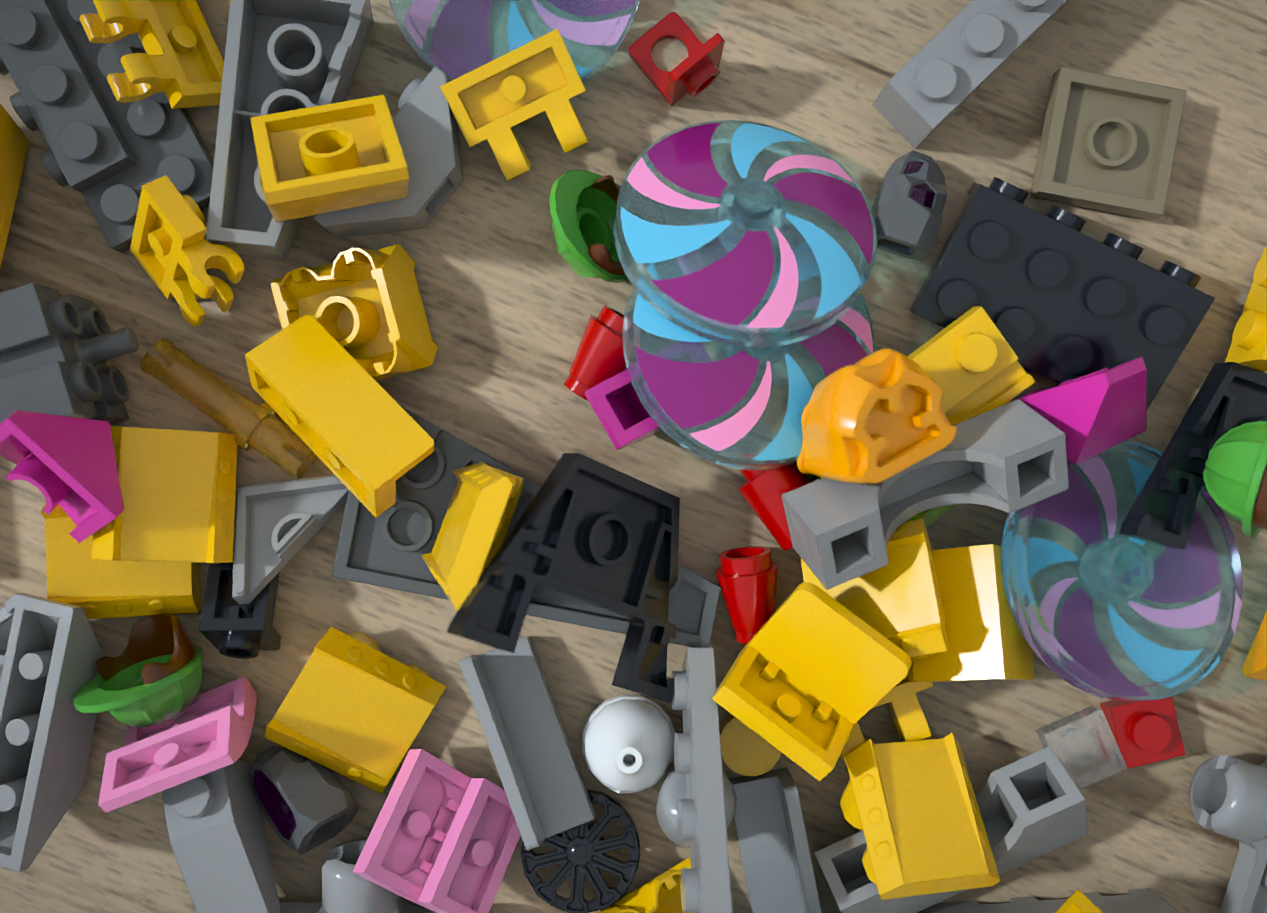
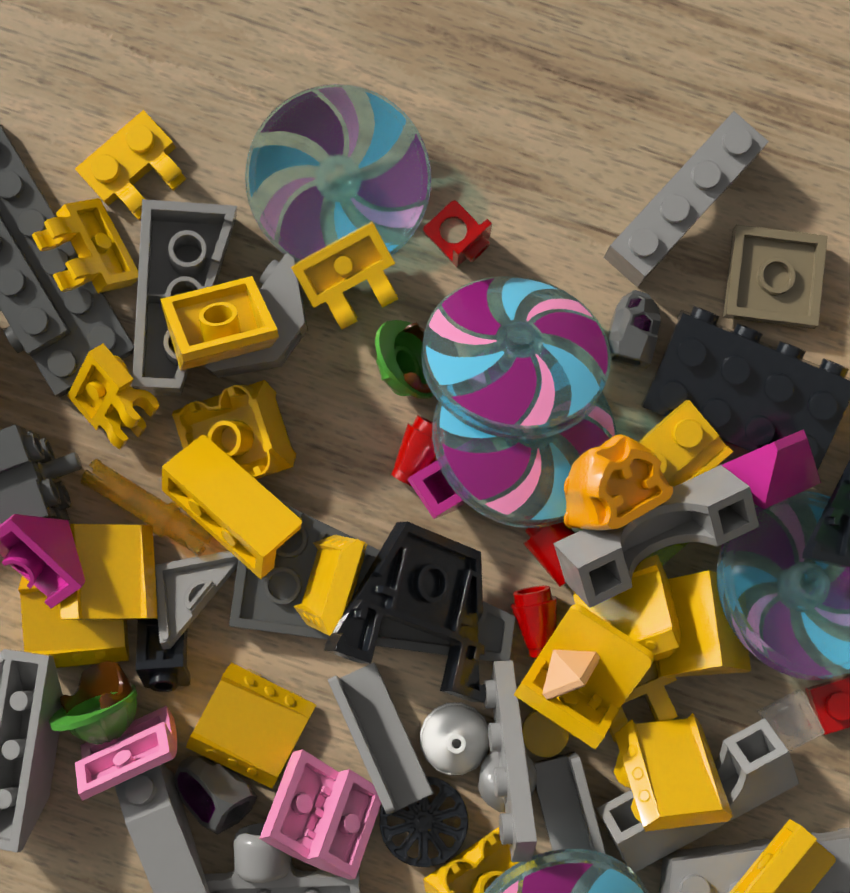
camera: 10 degrees left, 5 degrees down
none -> light nougat slope [542,650,600,700]

